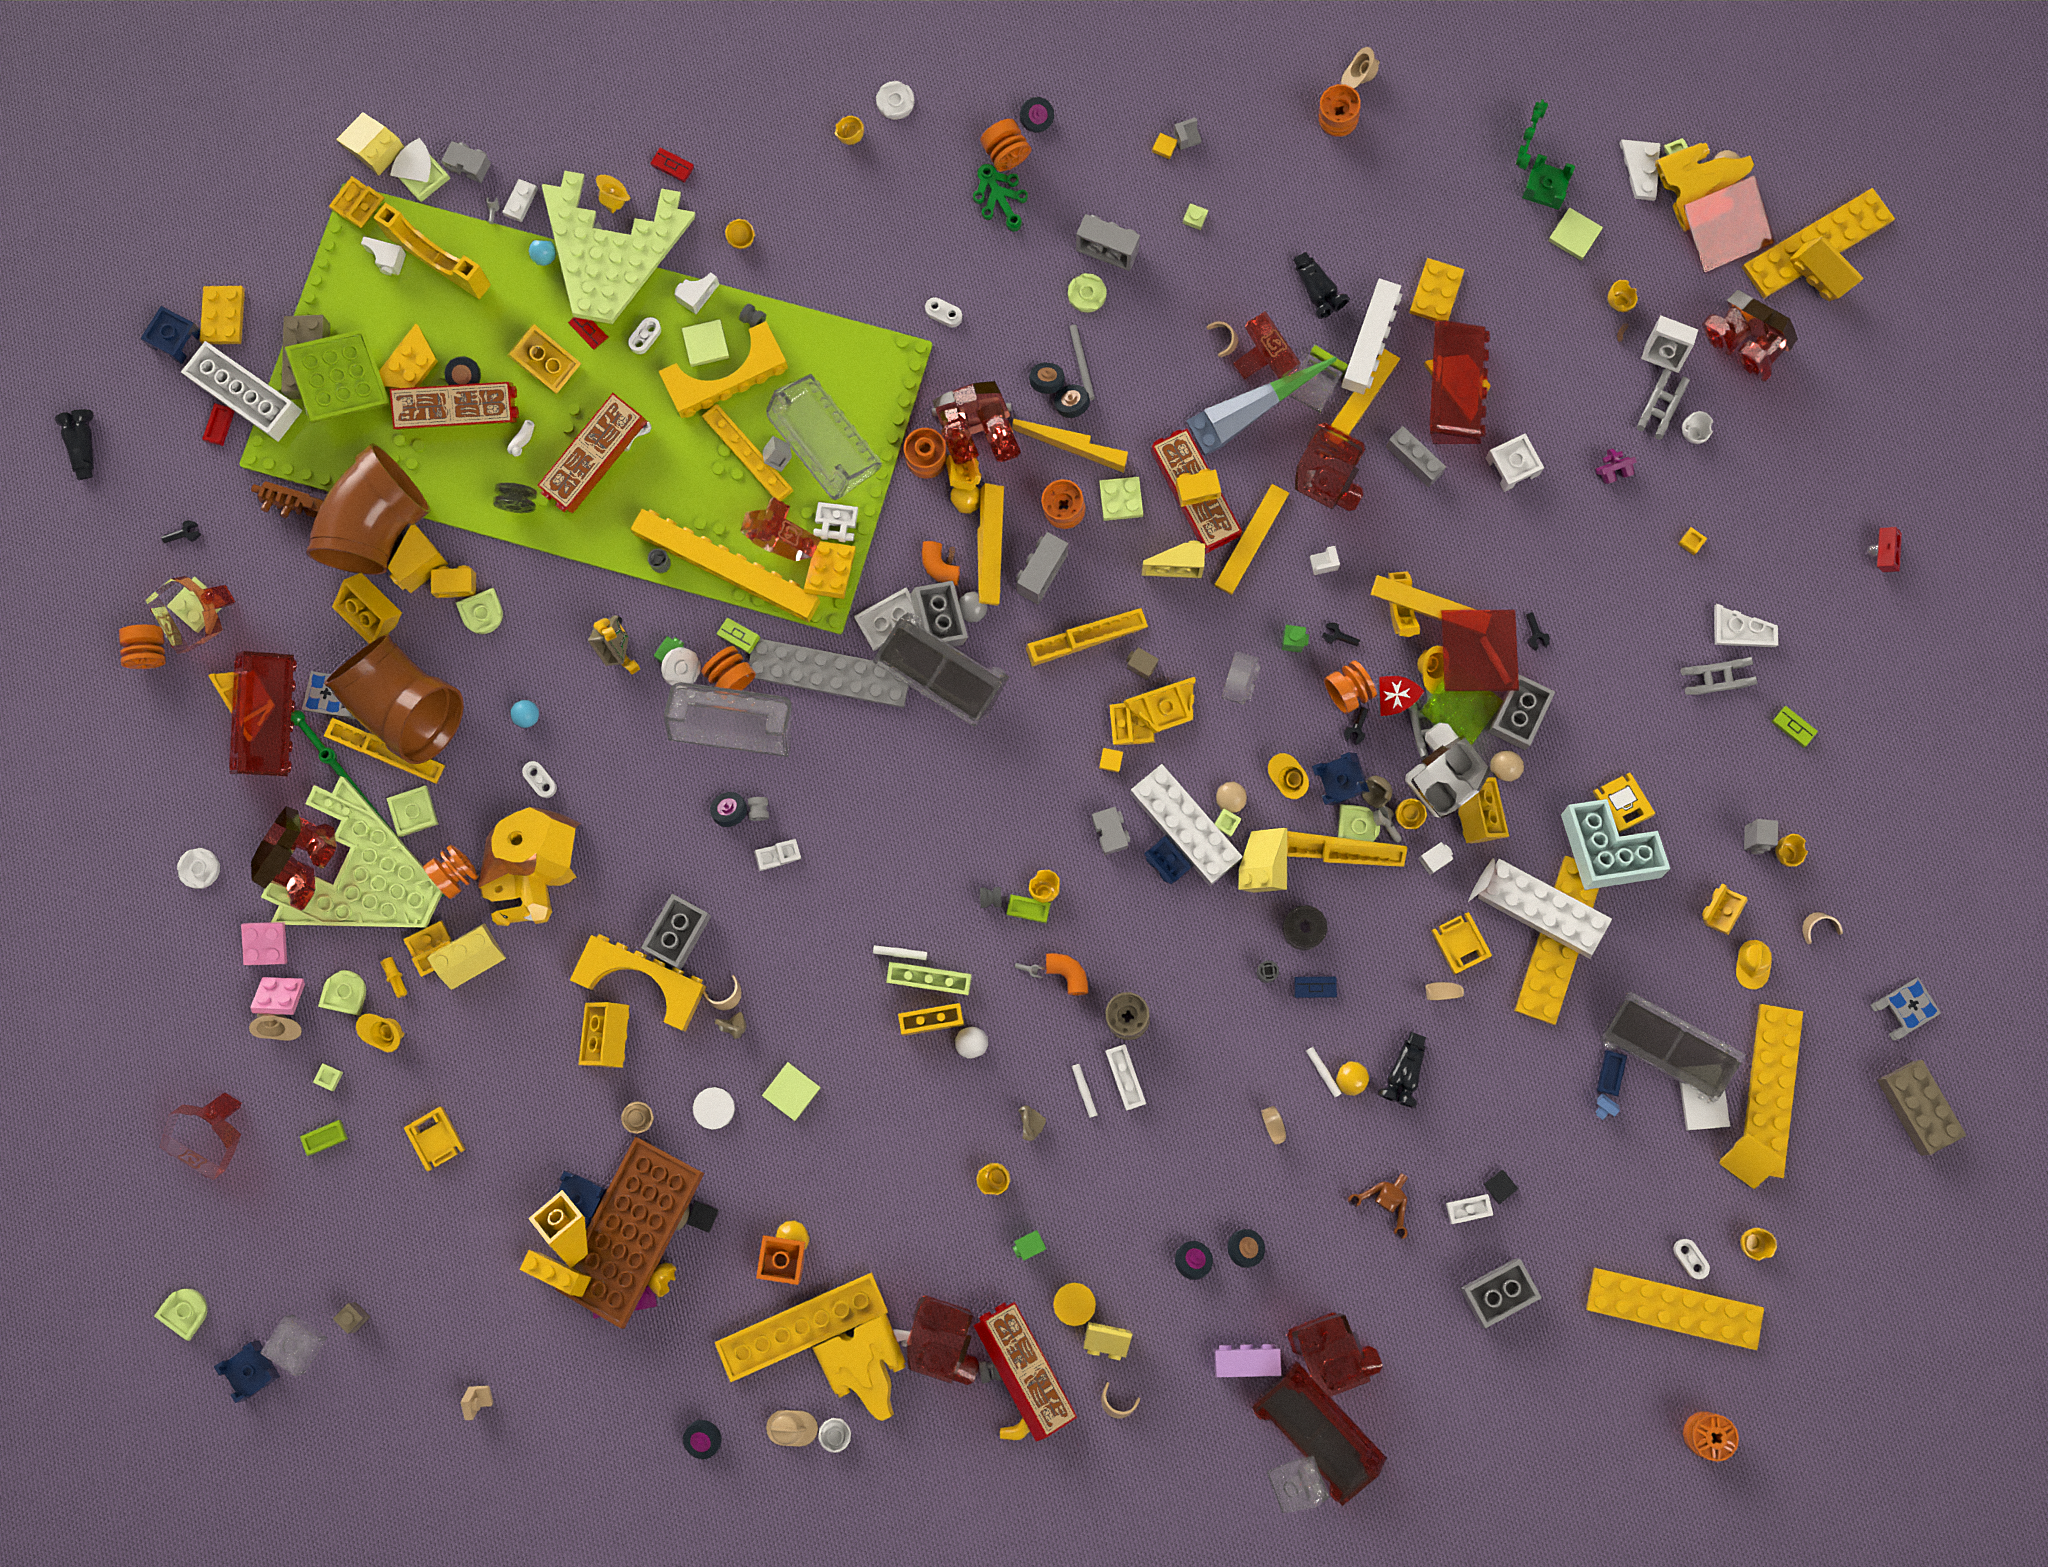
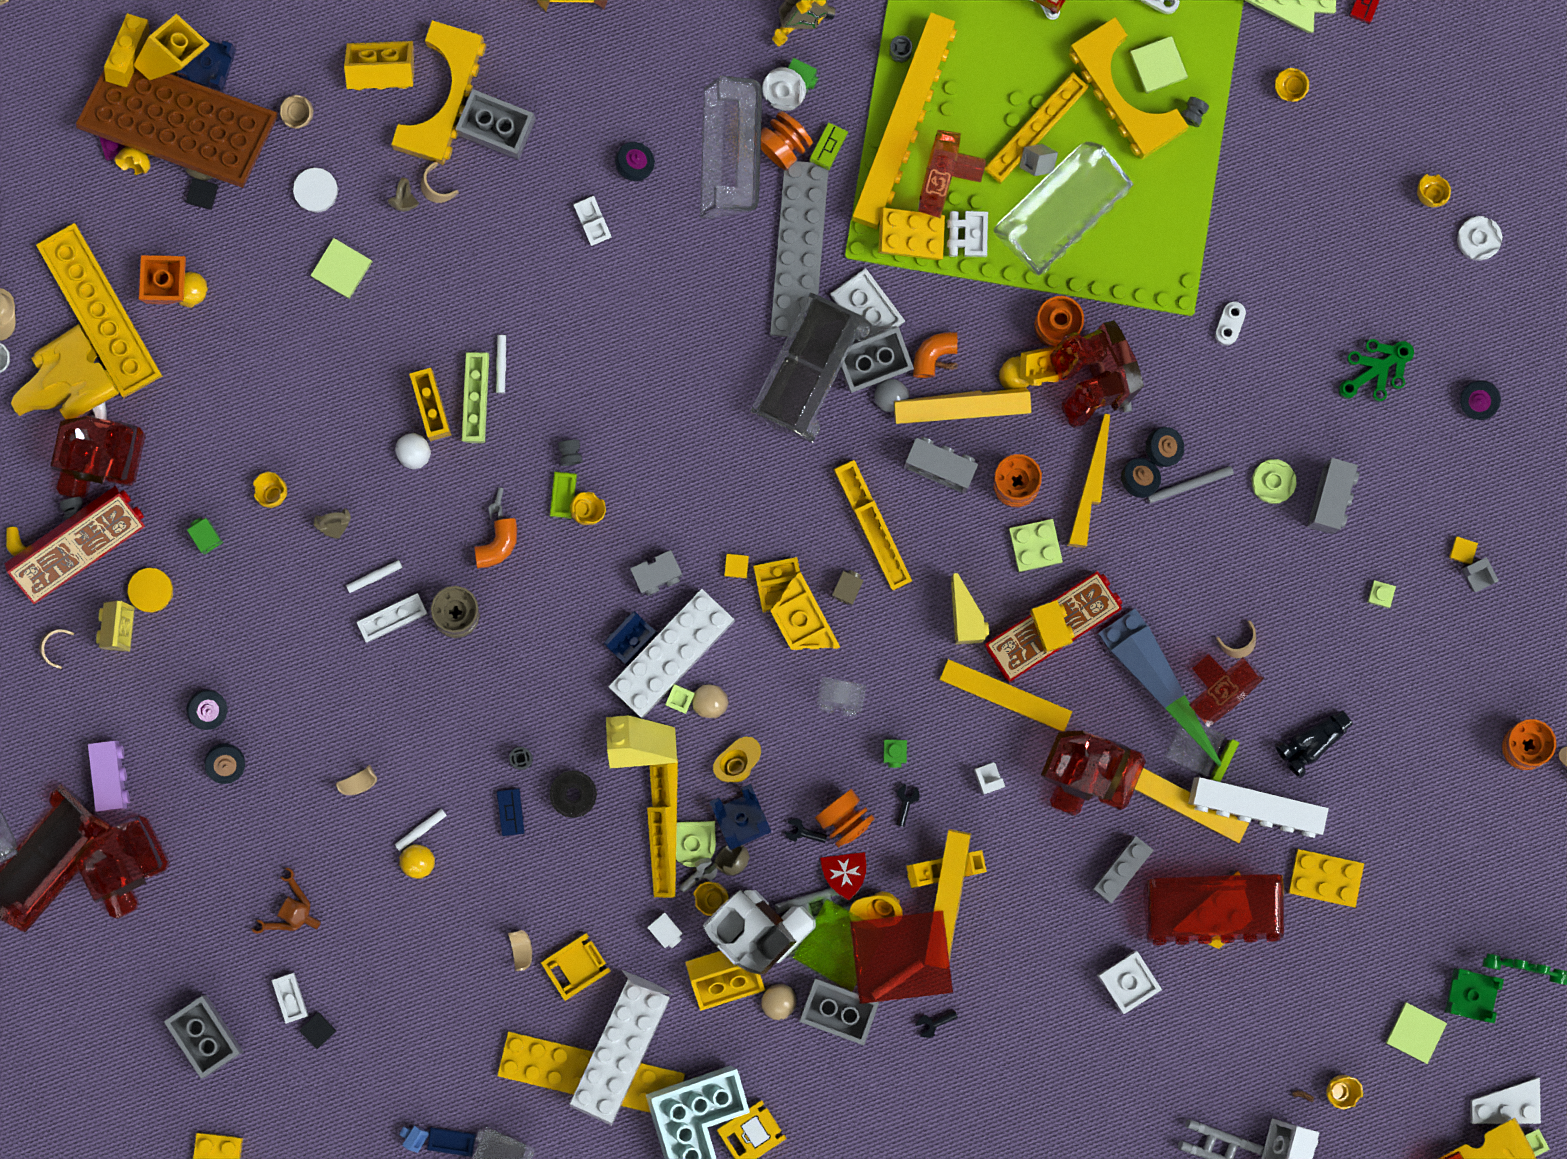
camera: 75 degrees right, 5 degrees up
white arch [674,272,719,314] -> none
light grey wheel [748,797,769,821] -> none
orange wheel [980,119,1031,171] -> none
black piece [1378,1032,1426,1108] -> none
magenta hips [1595,448,1637,484] -> none

